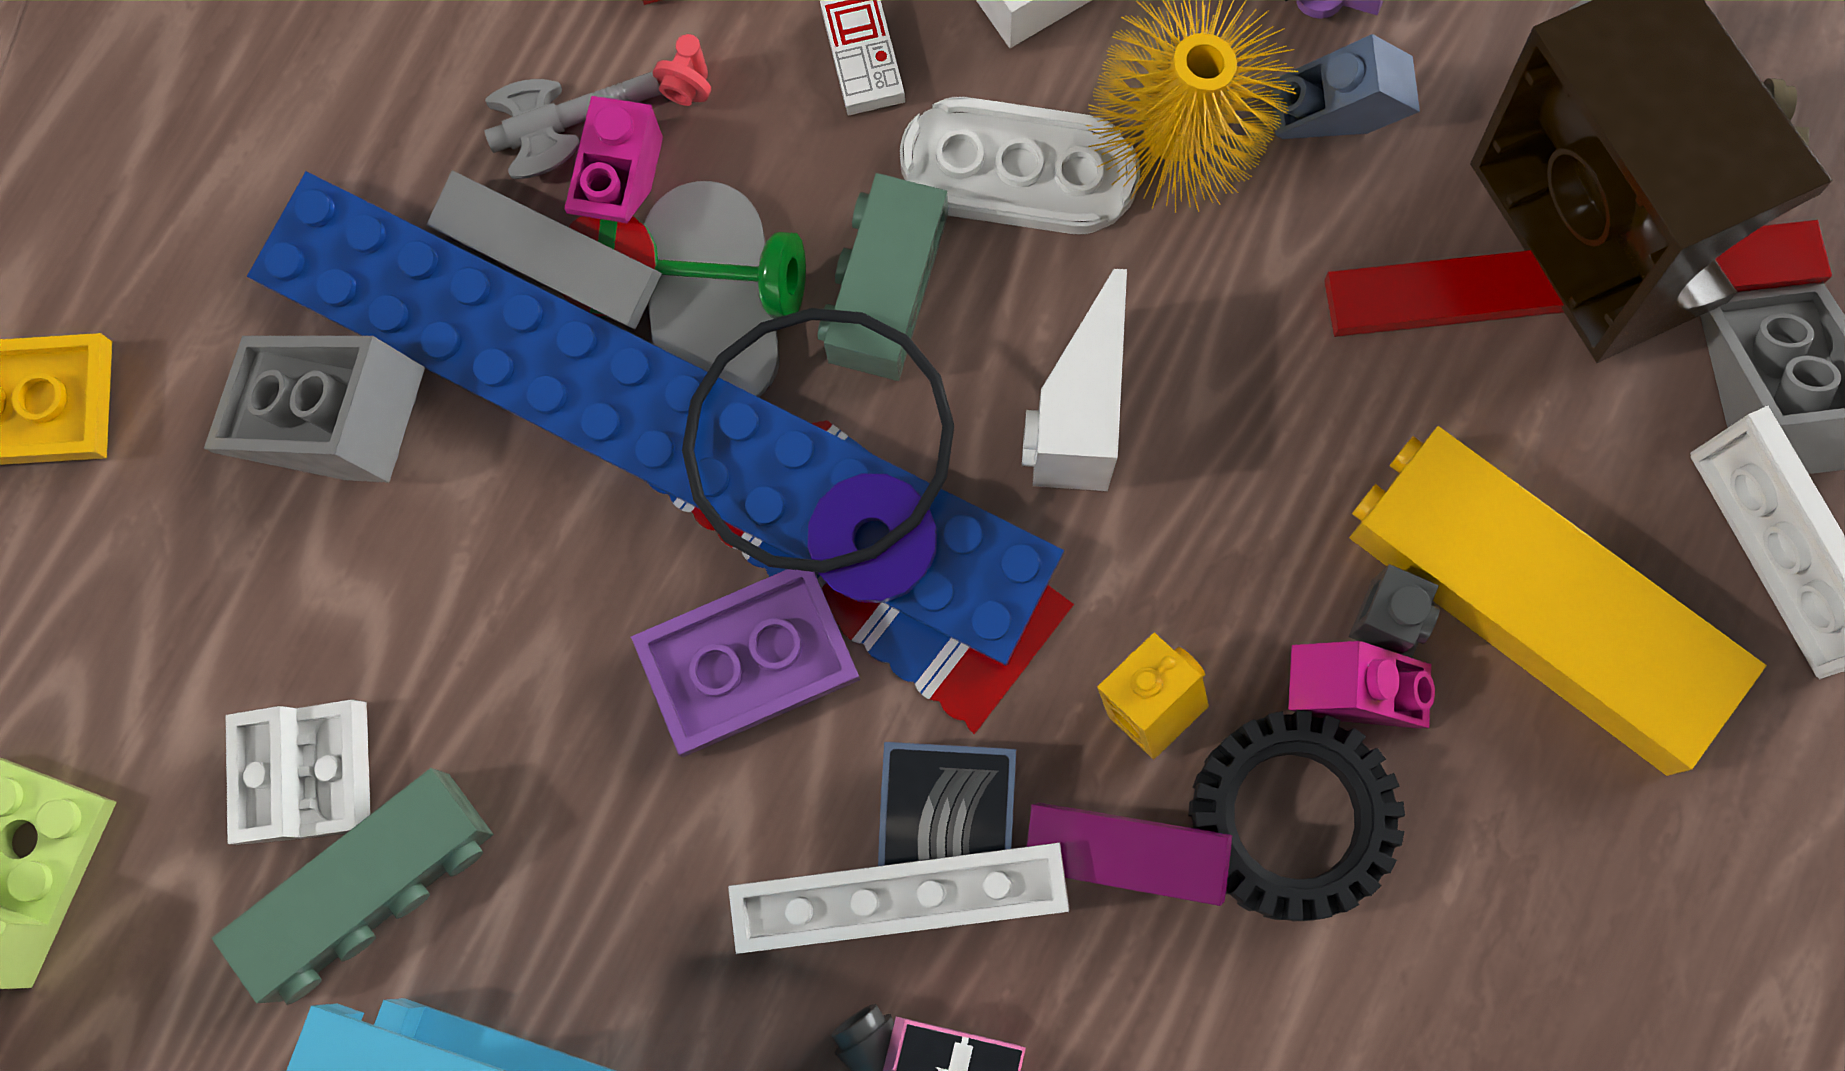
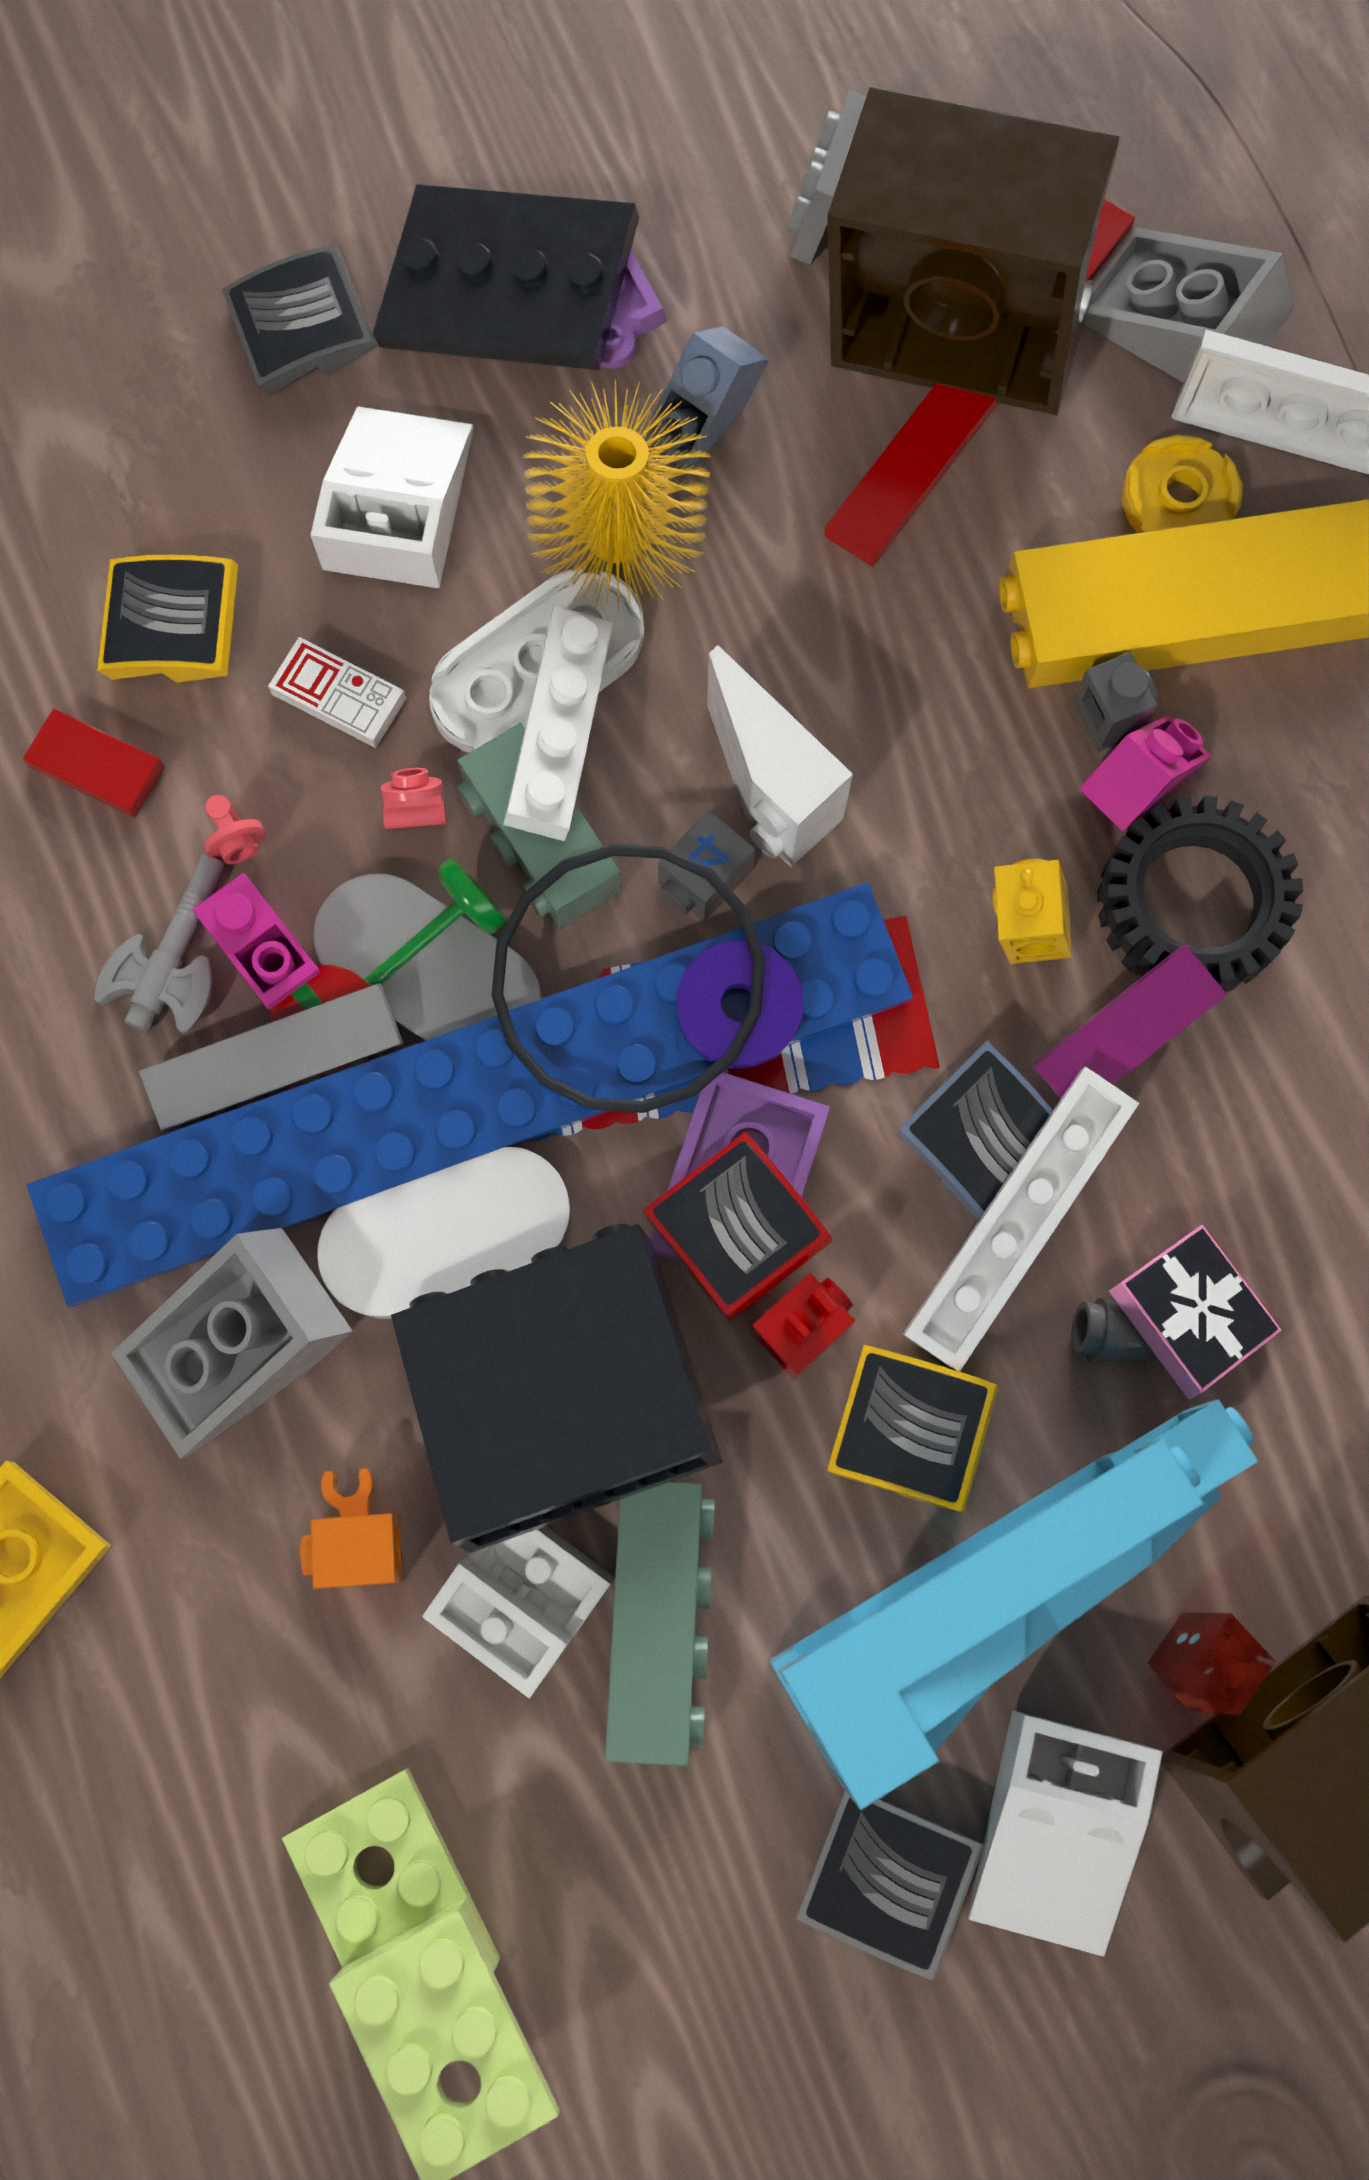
camera: 55 degrees left, 0 degrees up
none -> orange brick [300,1468,403,1589]
none -> white tile [317,1147,571,1319]
none -> coral plate [380,768,447,829]
none -> black brick [391,1224,723,1553]
none -> white plate [503,605,613,841]
none -> slope [642,1132,833,1322]
none -> dark grey brick [658,810,755,922]
none -> red brick [750,1272,855,1381]
none -> slope [827,1344,999,1514]
none -> yellow tile [1121,435,1243,533]

